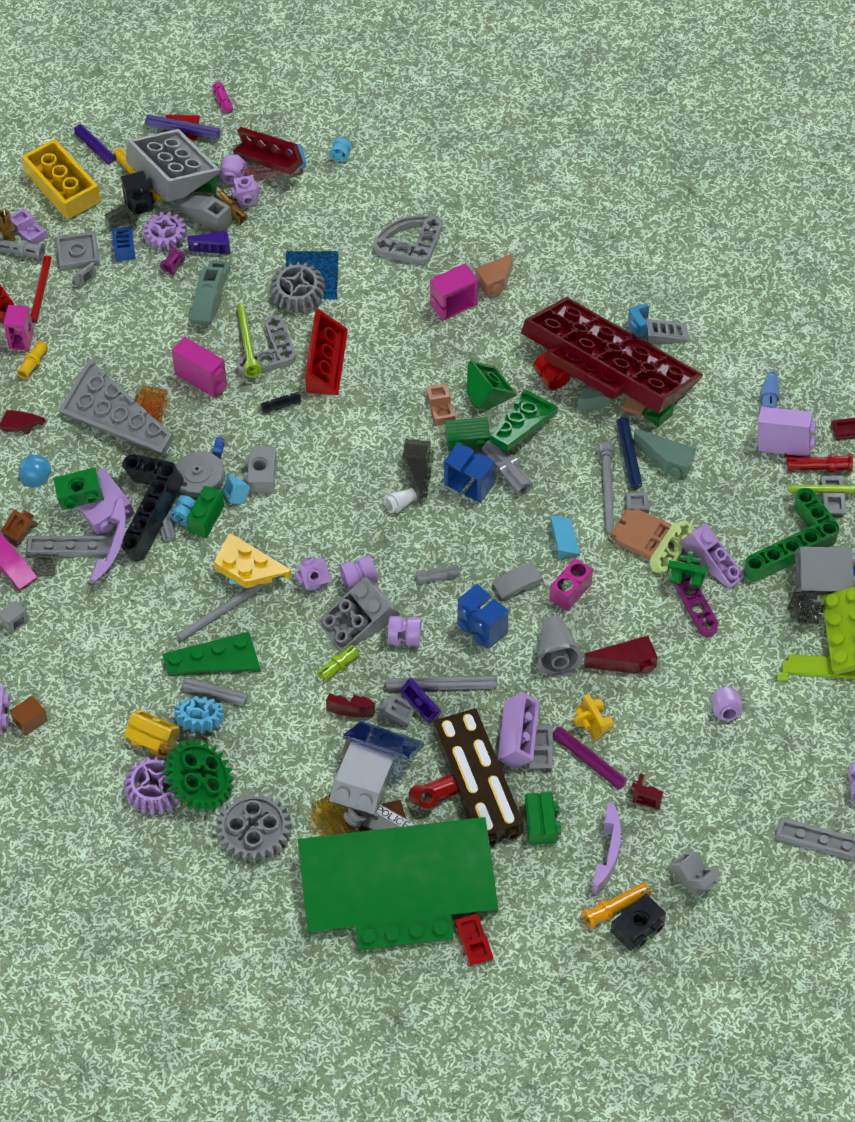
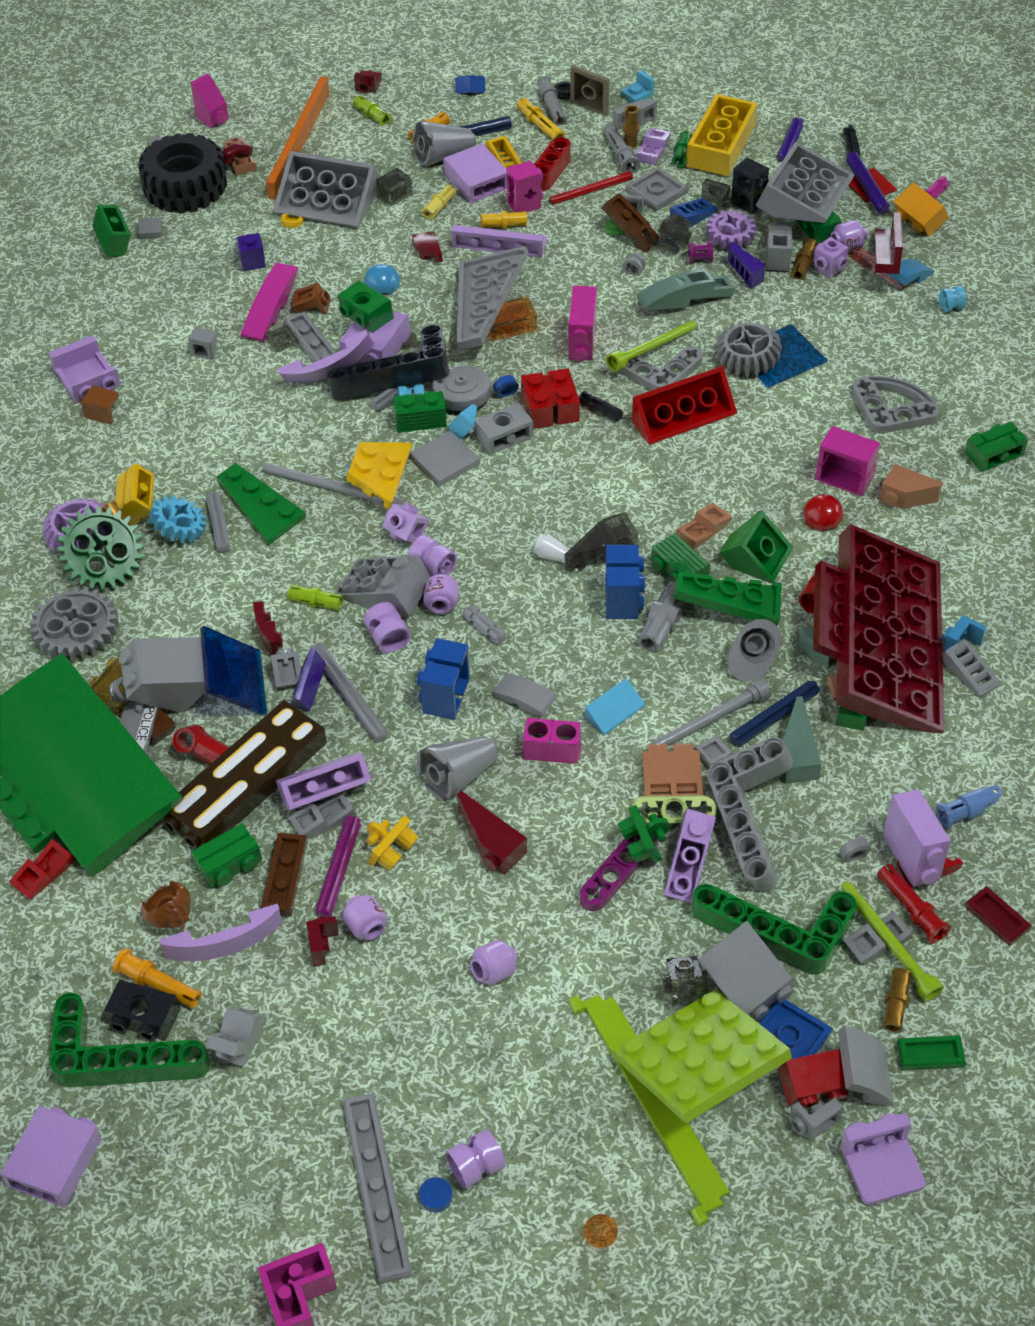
camera: 60 degrees right, 5 degrees down
none -> lavender brick [1,1106,101,1208]
none -> green beam [50,992,210,1087]
none -> dark orange hair [141,881,191,928]
none -> reddish brown plate [261,833,308,917]
none -> lavender head [342,895,387,940]
none -> light grey tile [410,430,480,487]
none -> lavender head [423,574,459,614]
none -> lavender fence [451,225,547,258]
none -> red piece [521,368,580,429]
none -> reddish brown hinge [601,193,660,253]
none -> bright green plate [605,218,625,236]
none -> light grey bush [622,253,646,276]
none -> clear smoke brick [657,214,693,253]
none -> green pin [672,131,693,168]
none -> light grey beam [707,737,794,893]
none -> light grey piece [728,619,782,682]
none -> red hair [803,494,843,531]
none -> light grey tile [839,837,871,862]
none -> black axle [842,125,861,157]
none -> light orange brick [893,182,949,236]
none -> green brick [965,421,1028,472]

